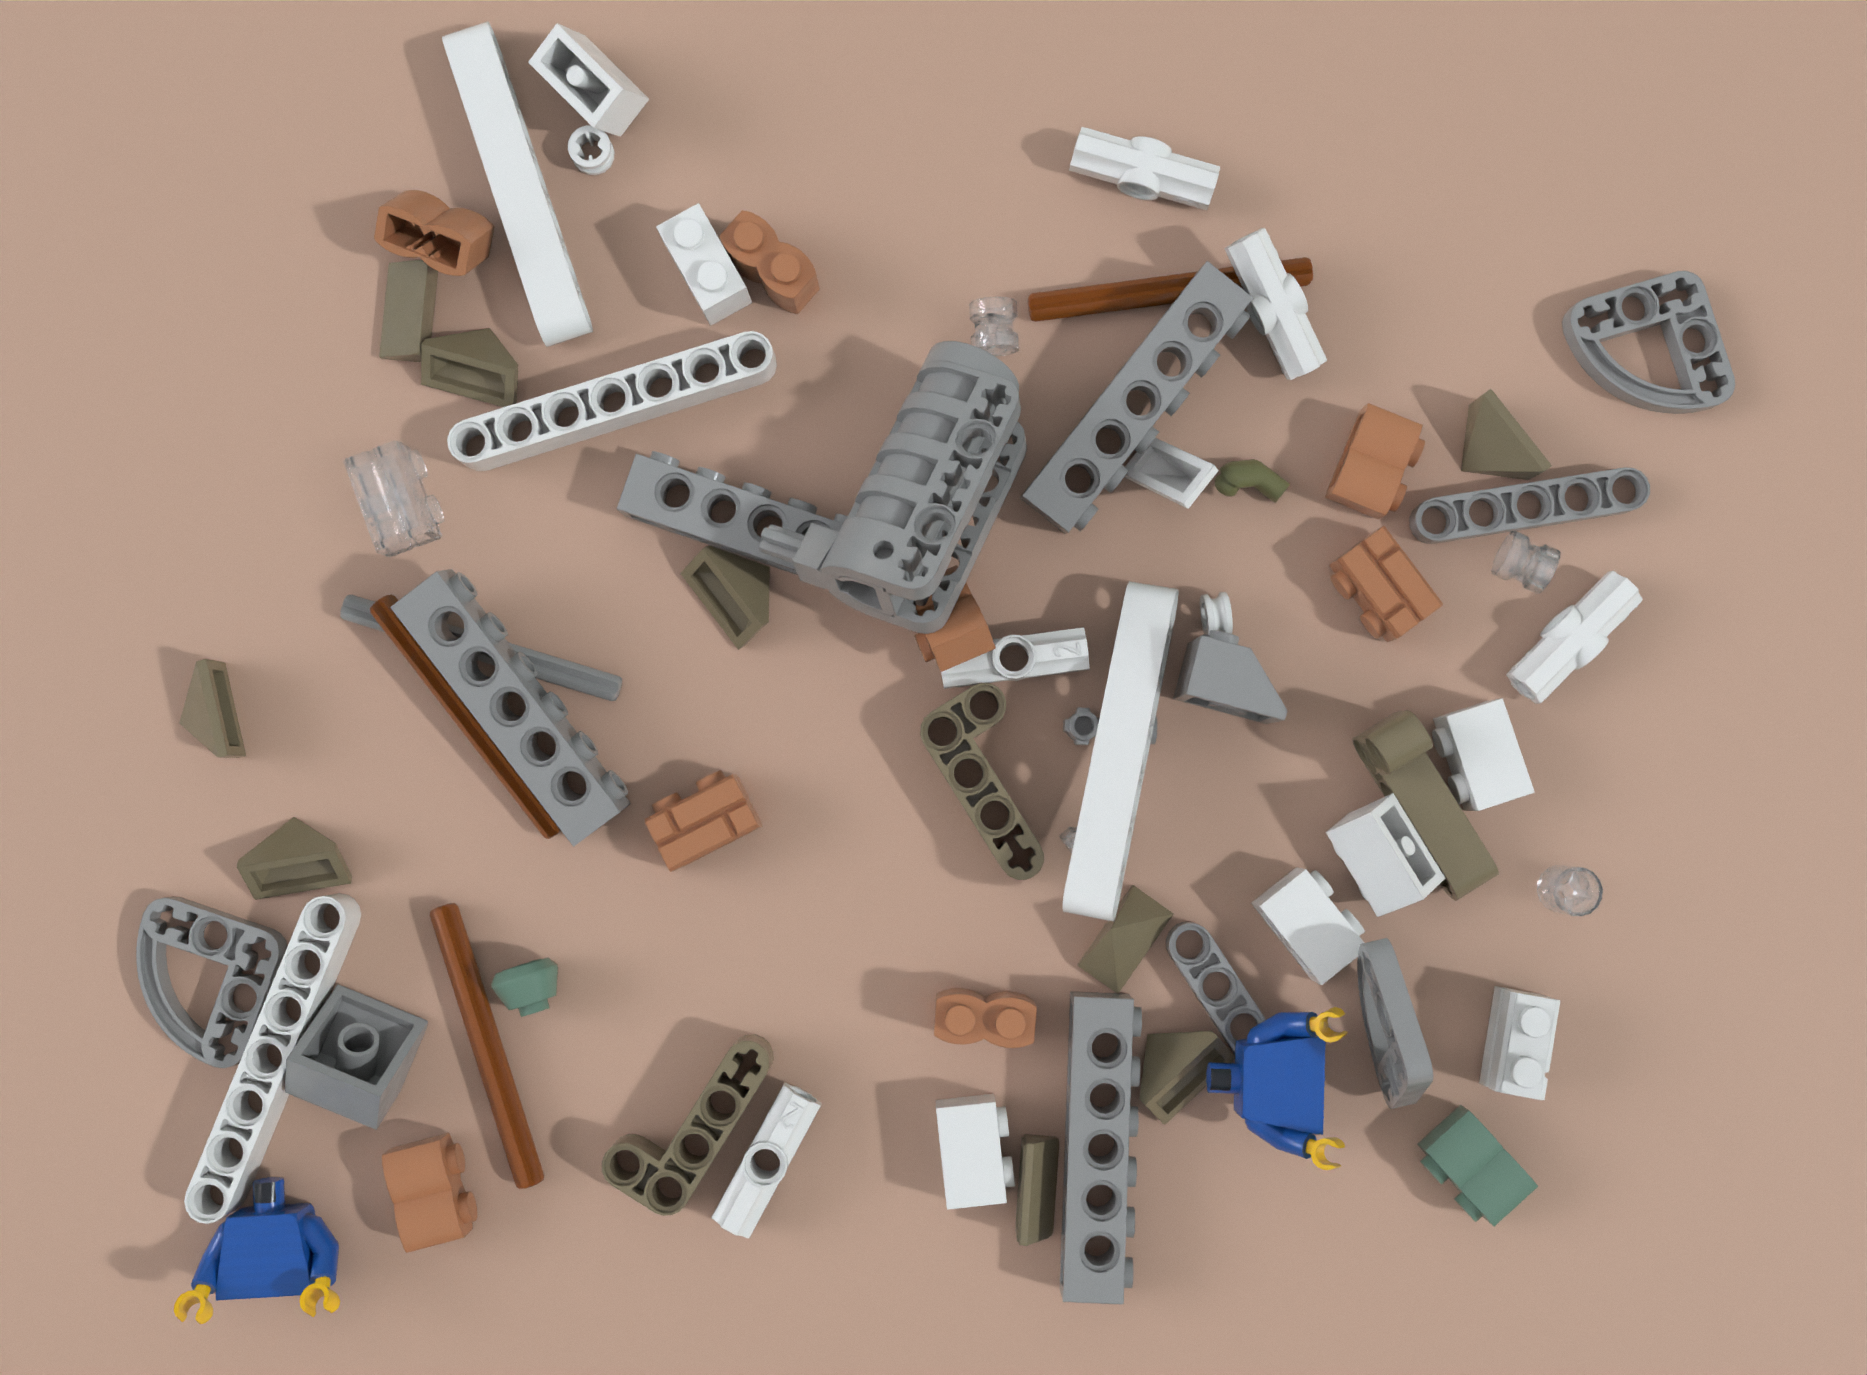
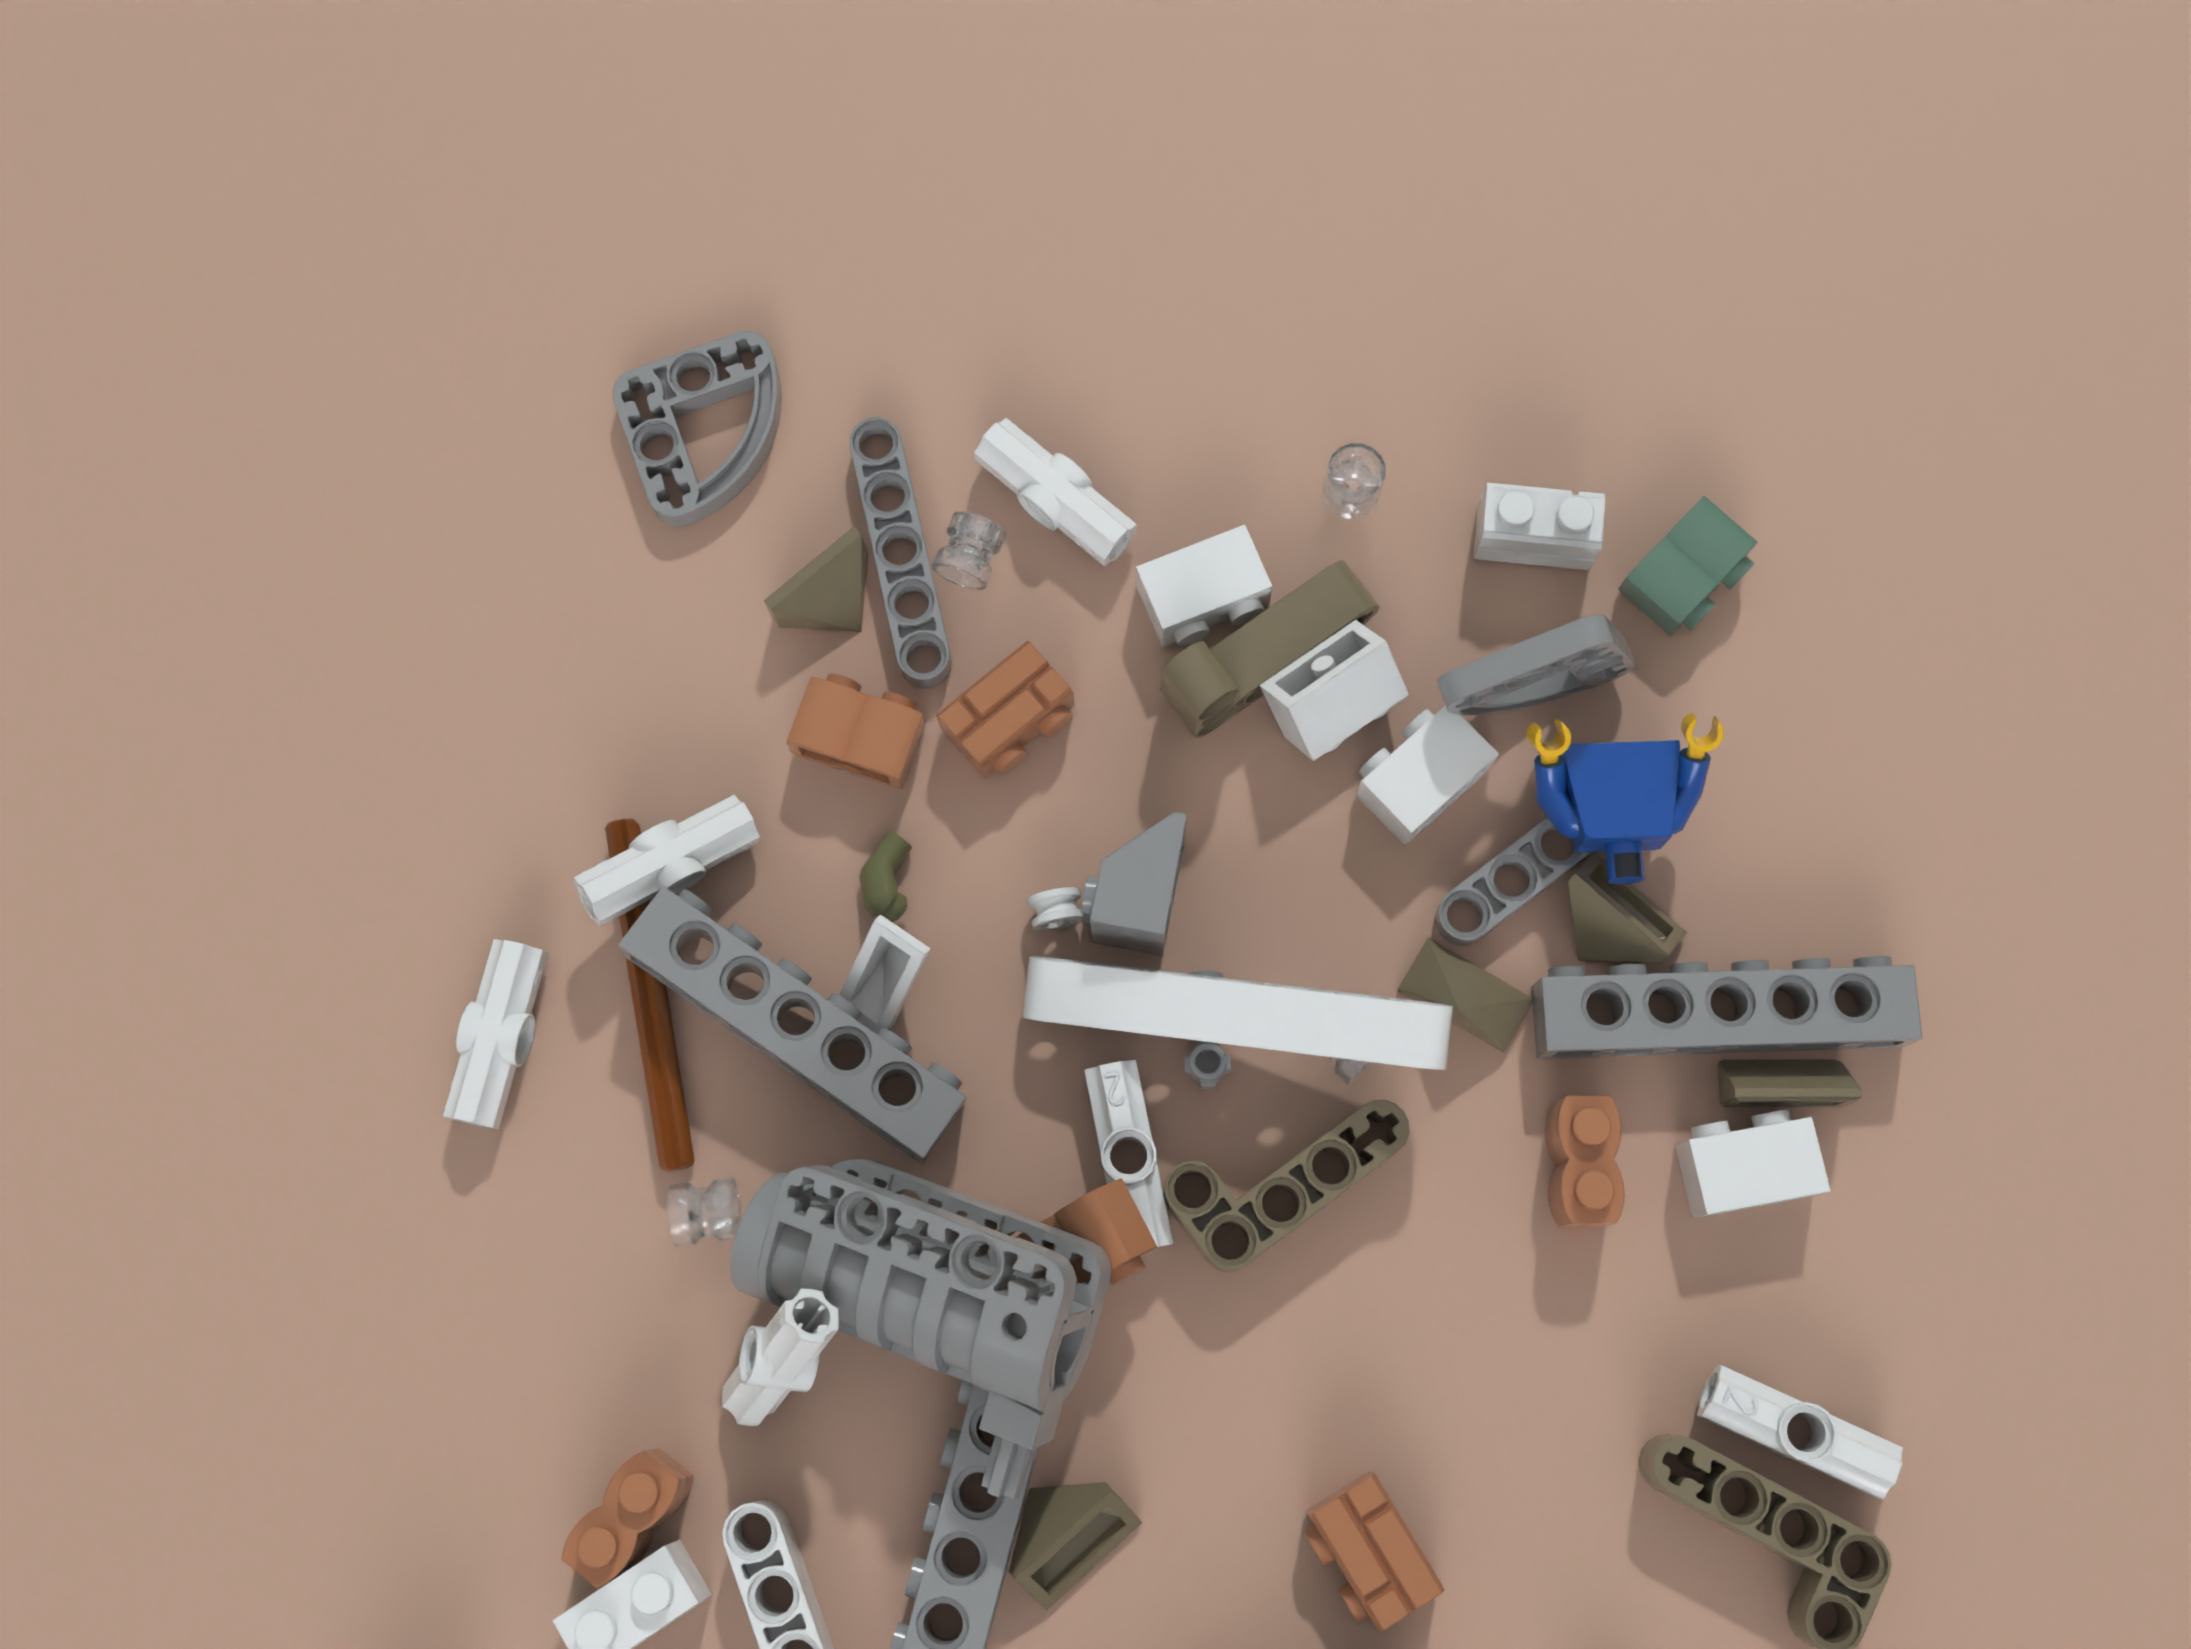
camera: 90 degrees left, 10 degrees down
none -> white piece [722,1288,839,1426]

